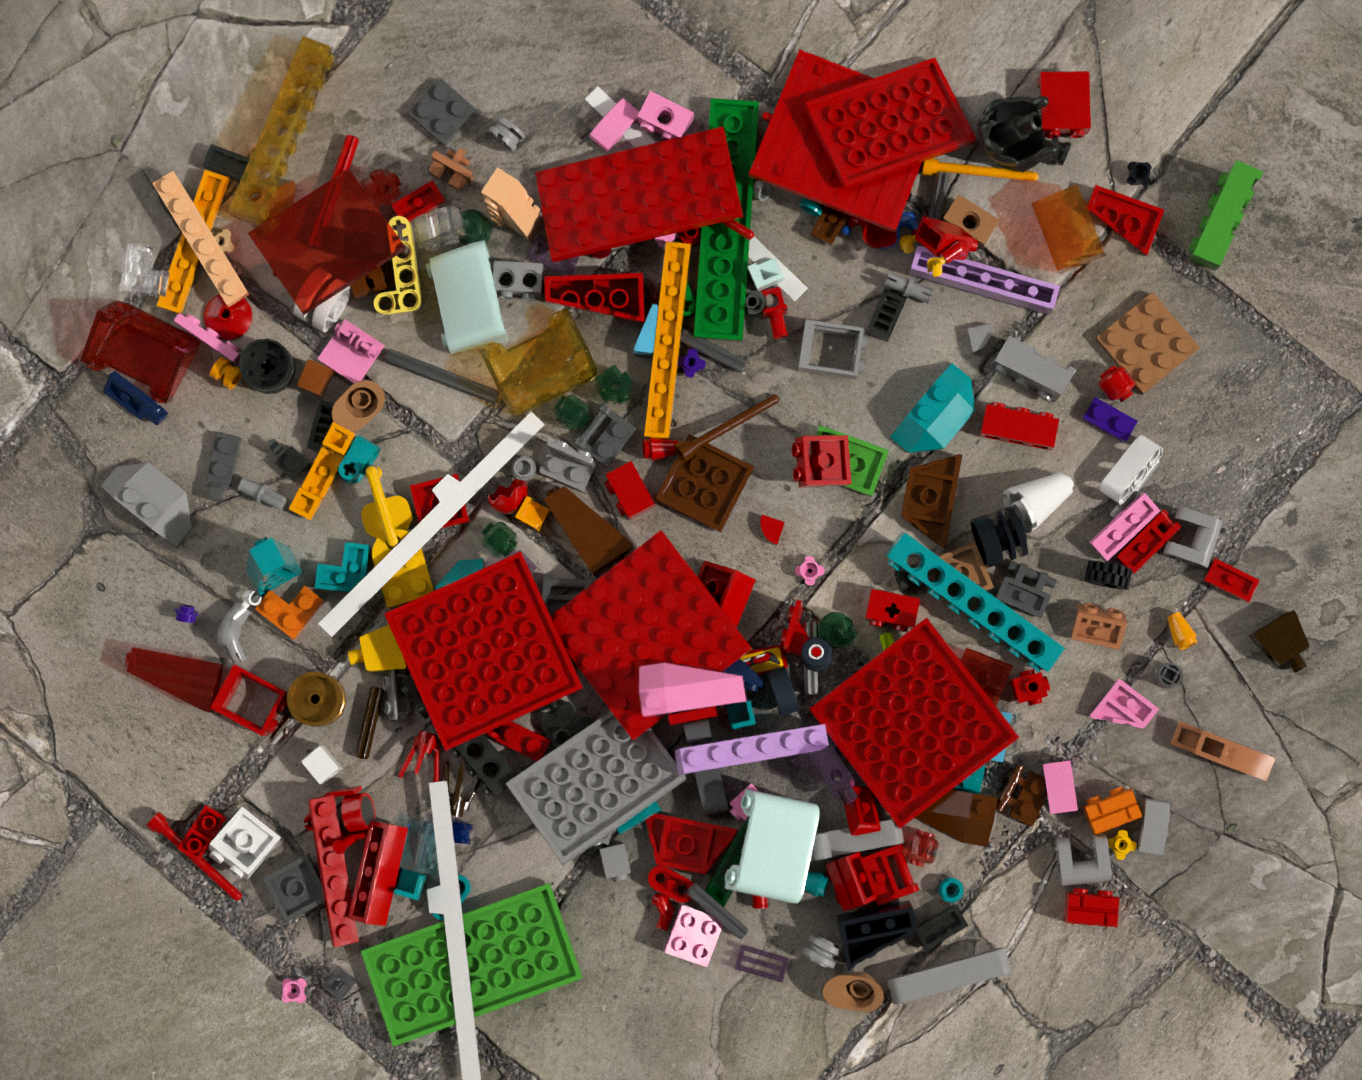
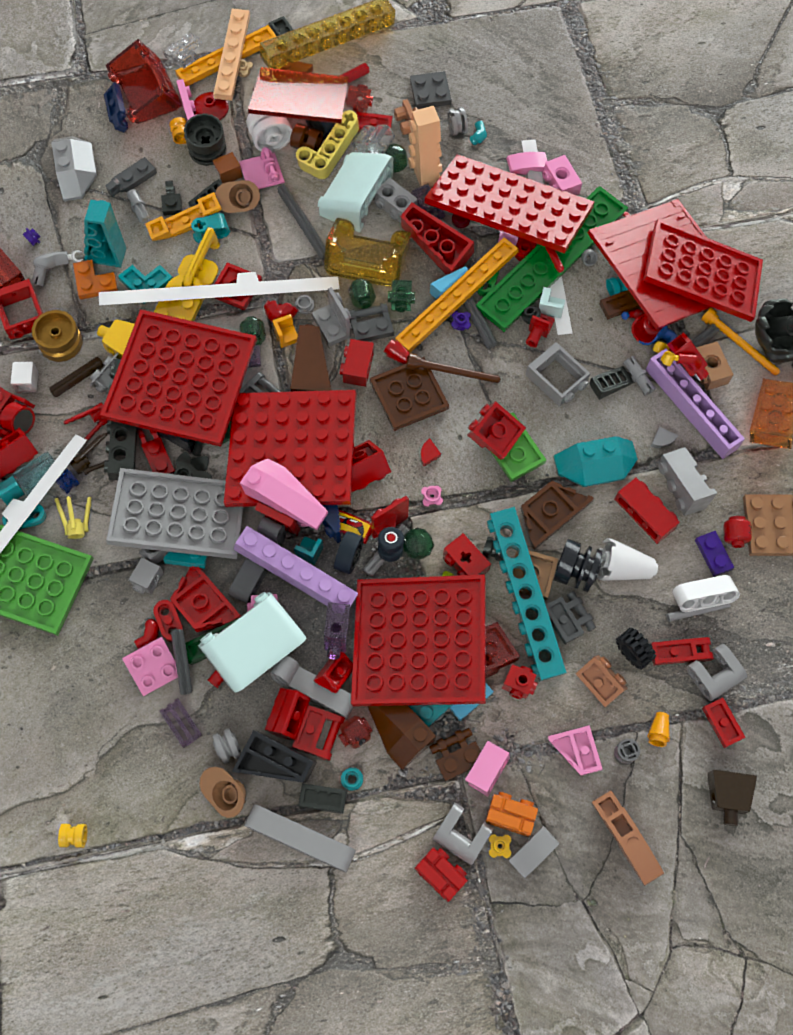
camera: 30 degrees right, 15 degrees down
teal cone [804,872,829,897] -> none
bright pink plate [1088,493,1160,561] -> none
none -> light yellow plant [55,496,91,539]
none -> teal arm [470,121,487,145]

